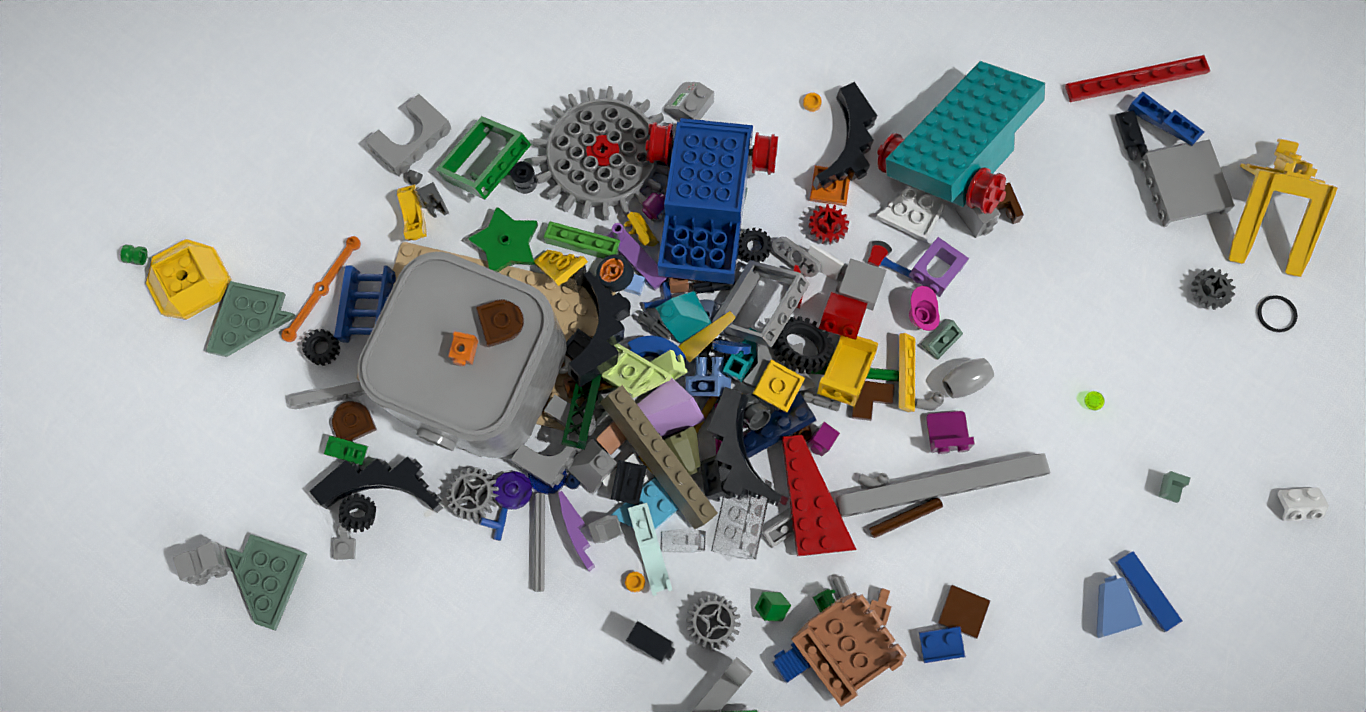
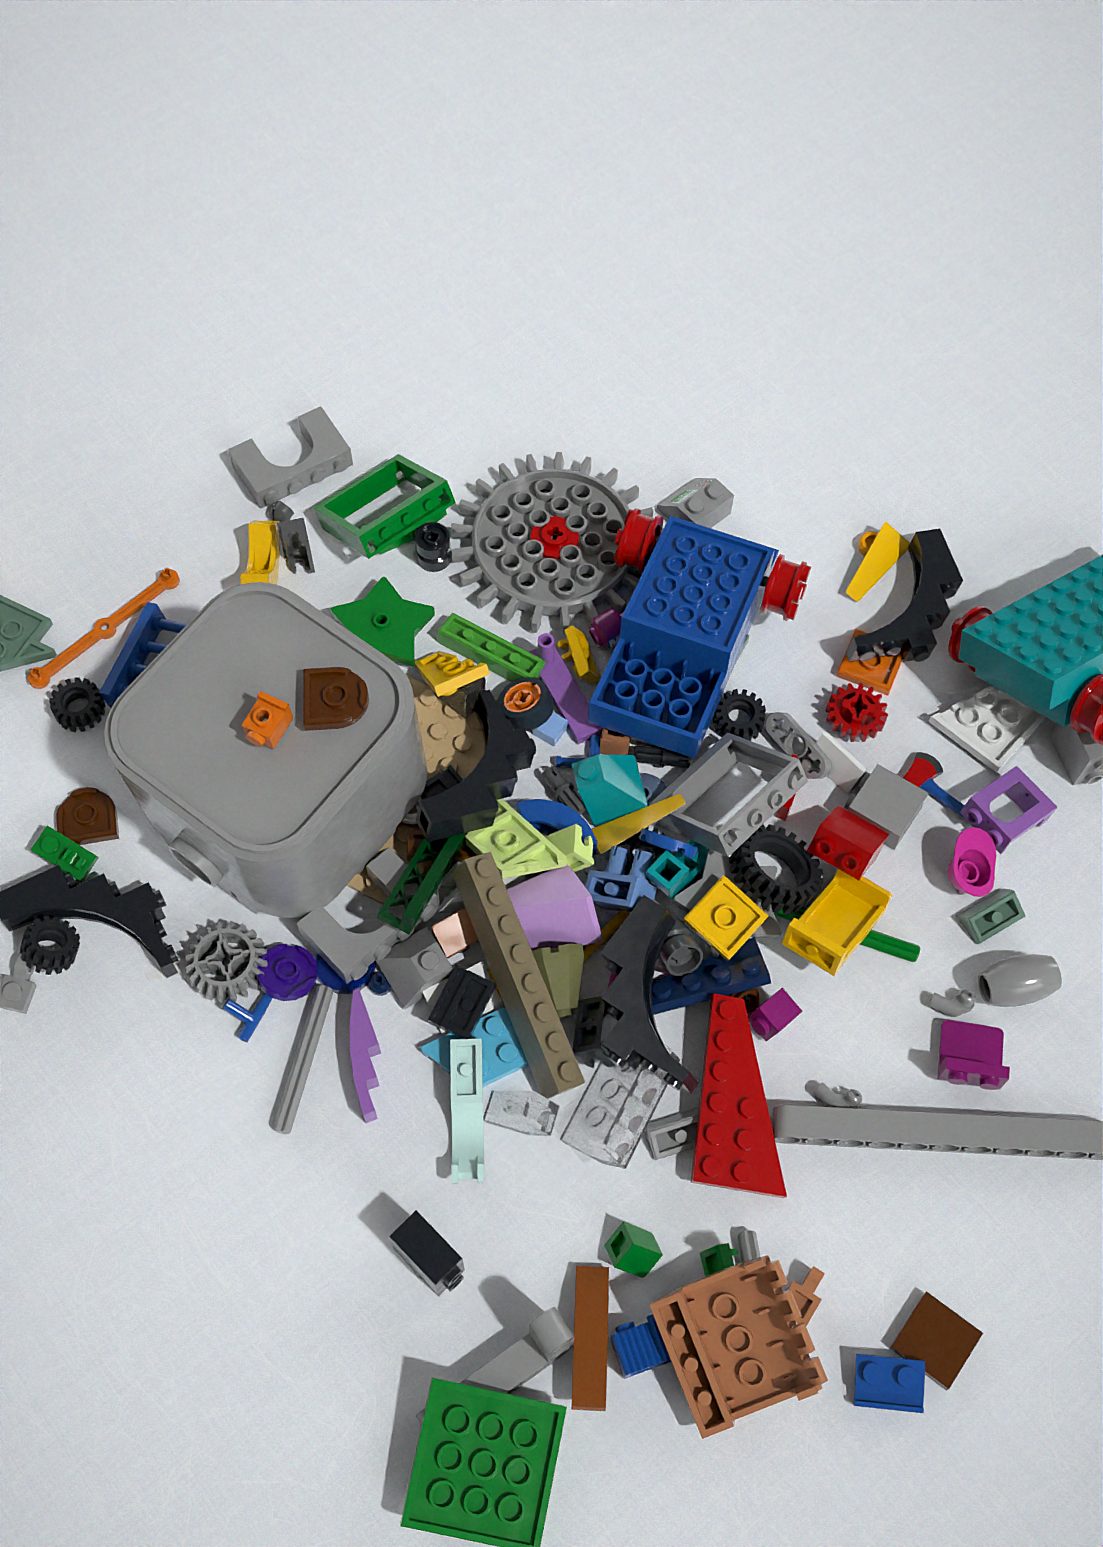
camera: 10 degrees right, 10 degrees down
light grey beam [289,382,365,409] -> none
light grey panel [588,515,623,544] -> none
light orange tile [625,572,645,593] -> none
light grey gear [686,594,741,651] -> none
light grey axle [803,391,841,411] -> none
reddish brown tile [852,381,895,421] -> none
reddish brown axle [869,498,943,538] -> none
yellow tile [899,333,916,412] -> none
none -> dark orange slope [571,1266,609,1411]
none -> yellow sticker [846,522,910,602]

